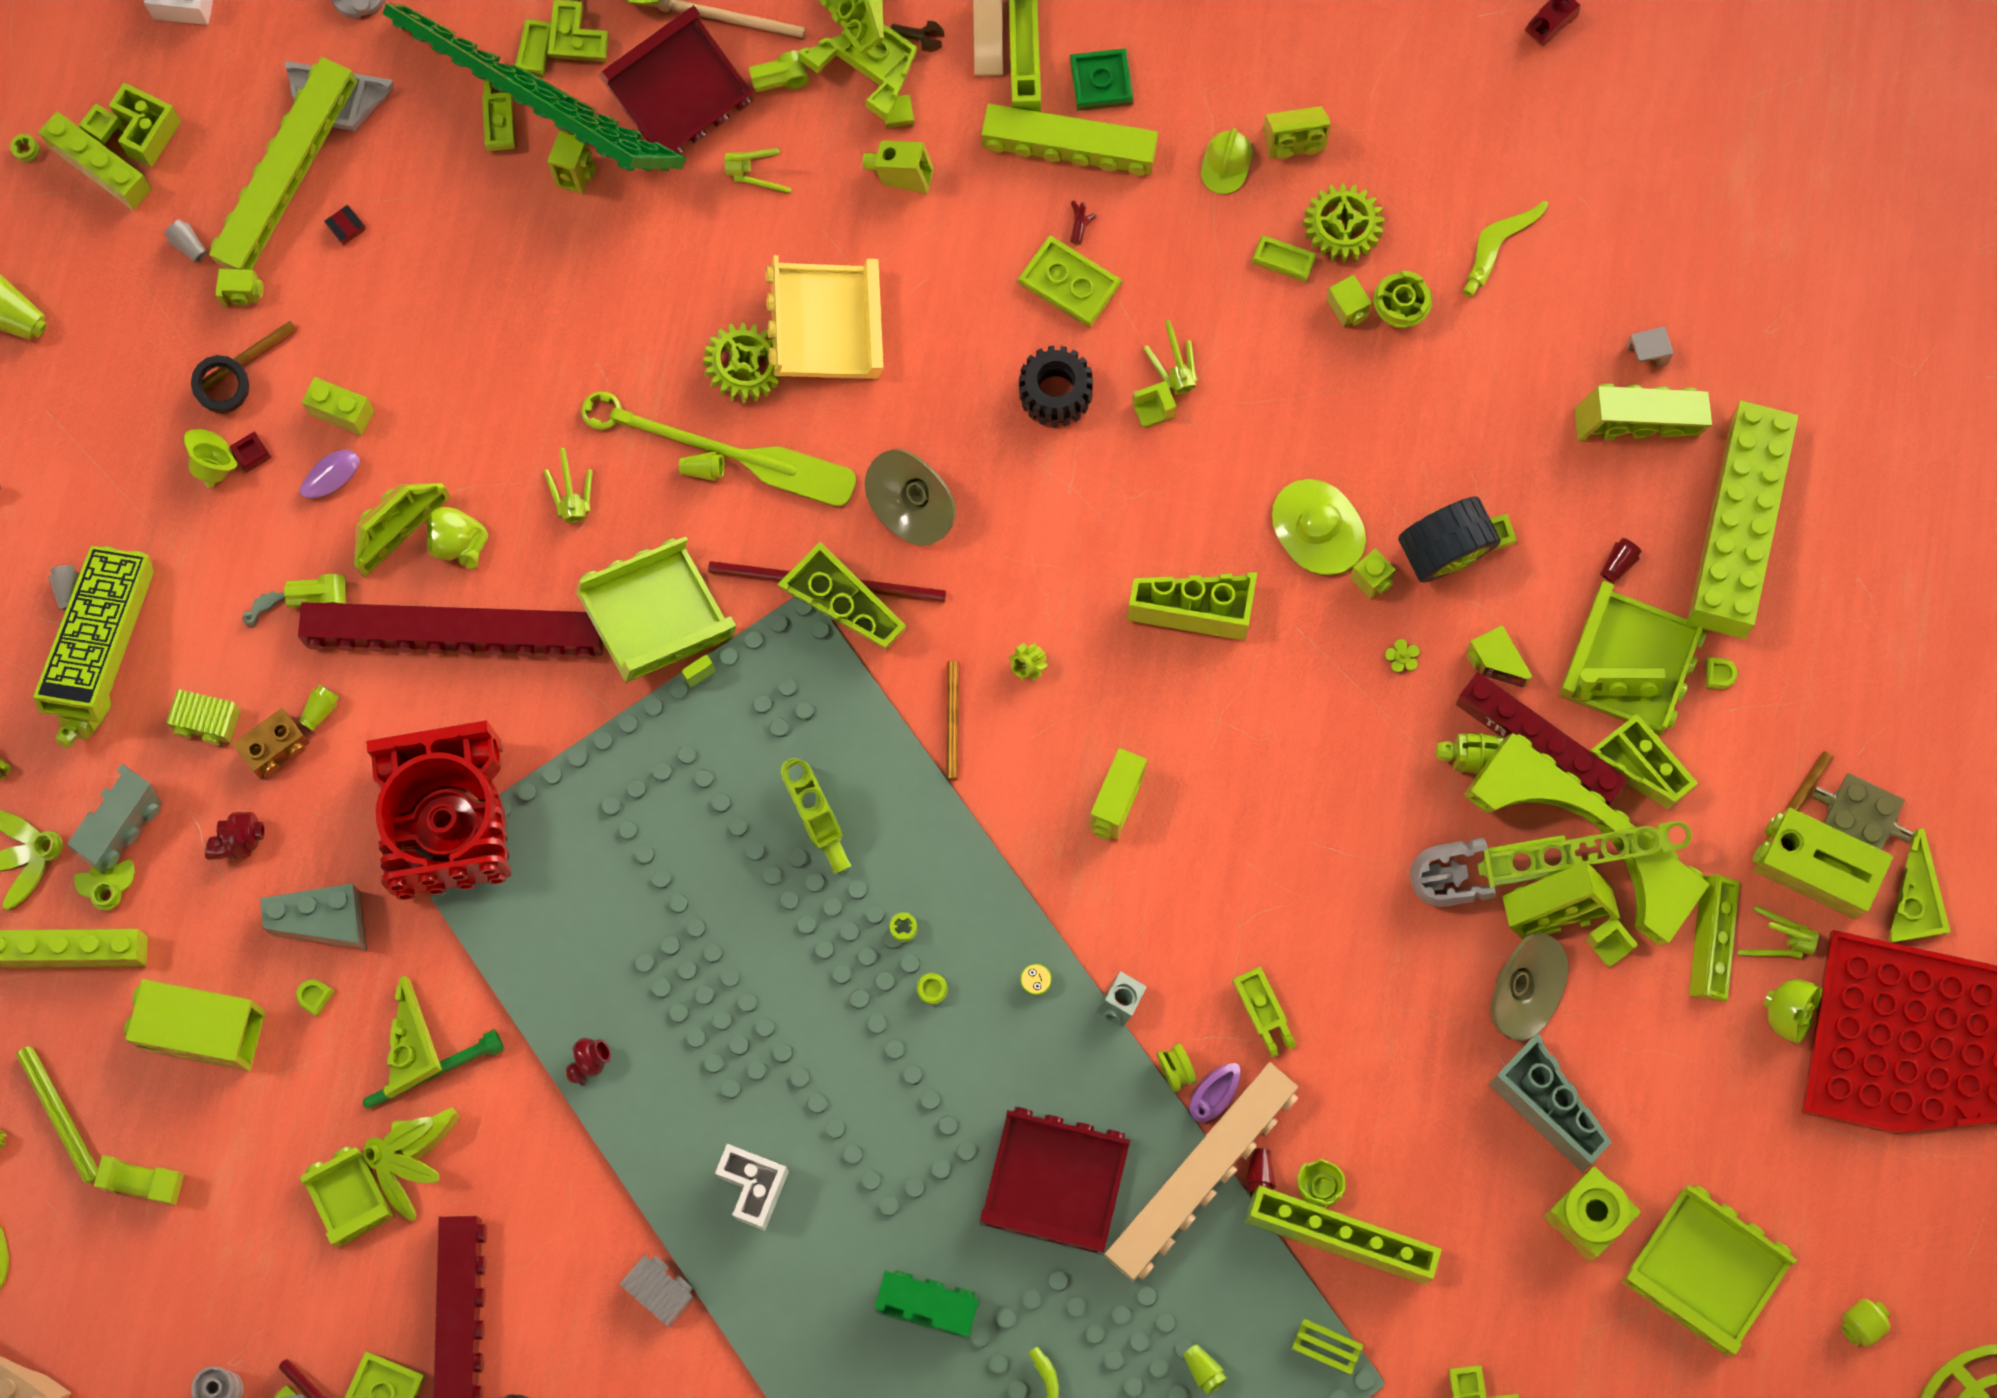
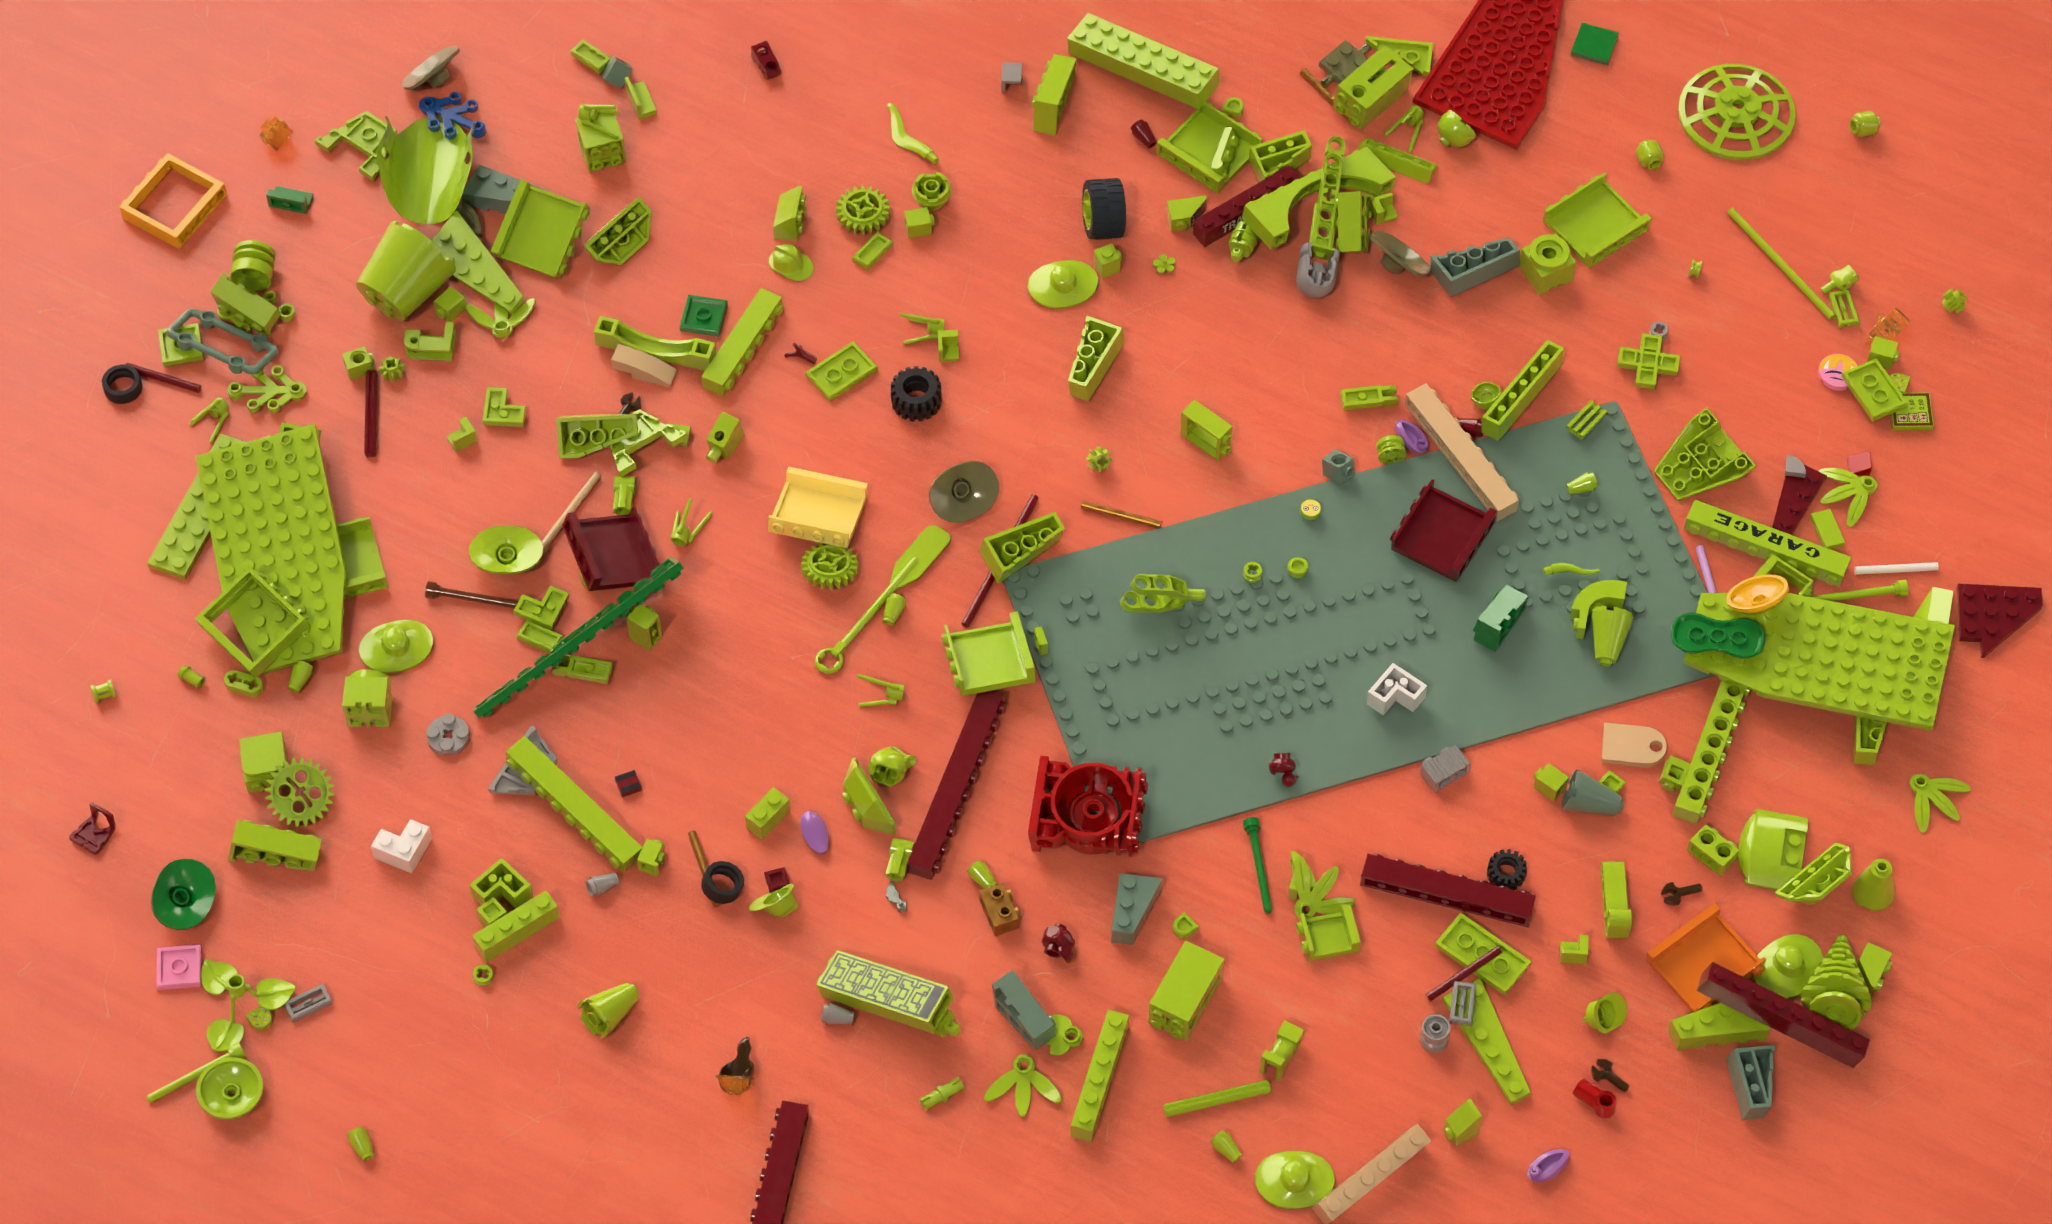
camera: 75 degrees left, 15 degrees down
lime brick [166,689,241,746] -> none
lime wing [384,975,442,1098] -> none

